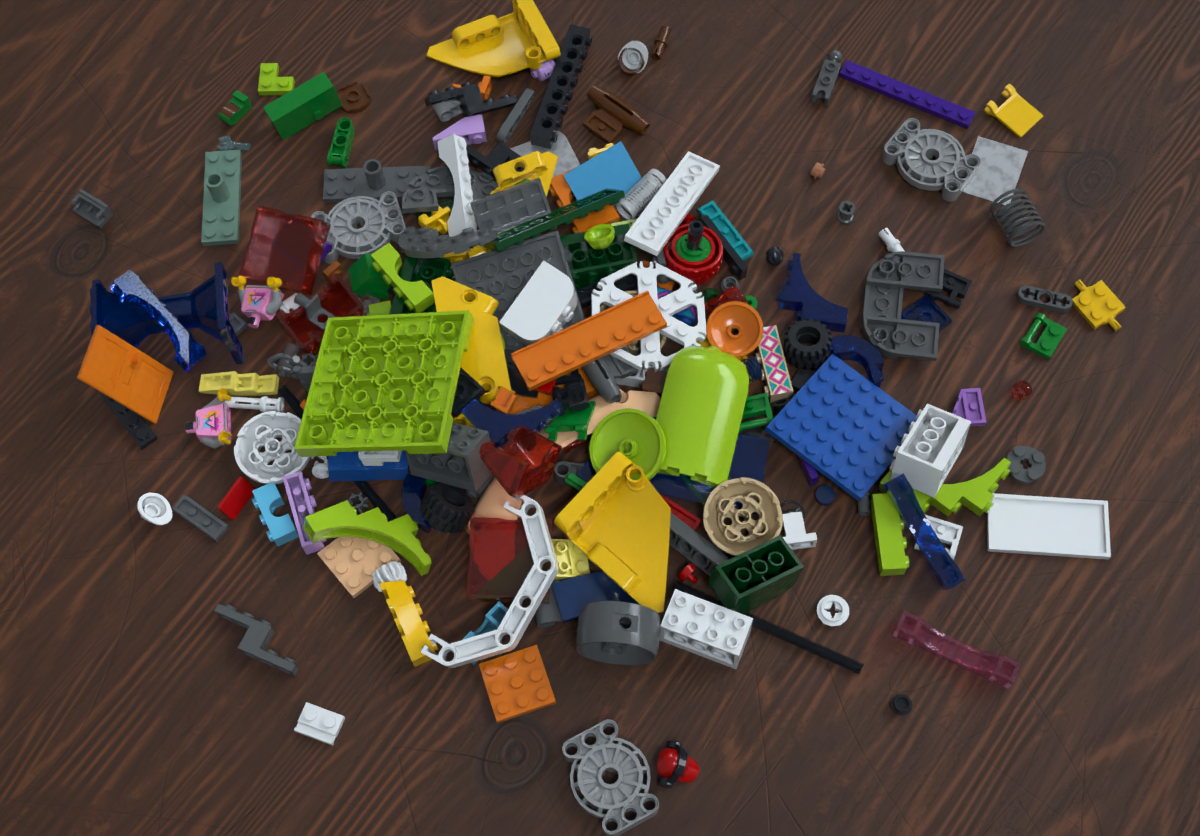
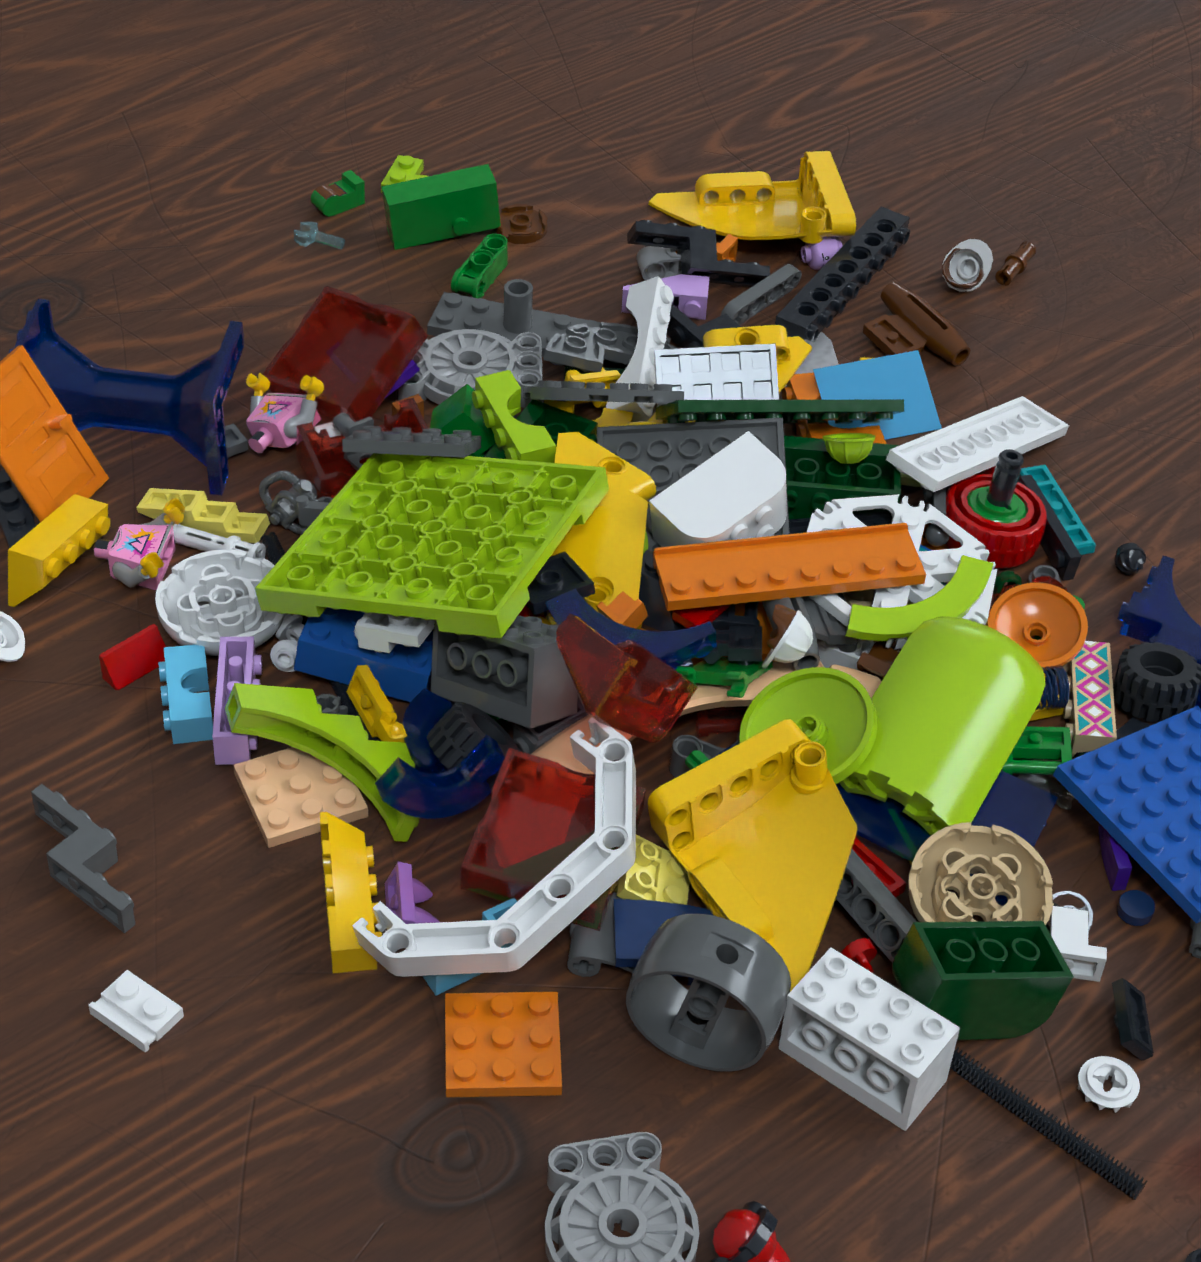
camera: 10 degrees right, 20 degrees down
dark grey hinge [71,189,113,229] -> none
clear blue arch [110,269,207,373] -> none
dark grey tile [172,494,230,542] -> none
sand green plate [201,150,242,246] -> none
white gear [372,561,407,592] -> none
white piece [616,169,667,220] -> none
none -> yellow wedge [8,494,110,607]
none -> dark grey plate [342,426,481,458]
none -> yellow hinge [346,665,407,743]
none -> clear blue arch [375,735,505,819]
none -> medium lavender tile [384,862,440,924]
none -> white piece [762,604,813,669]
none -> lime tile [845,555,993,641]
none -> black plate [1112,978,1154,1061]

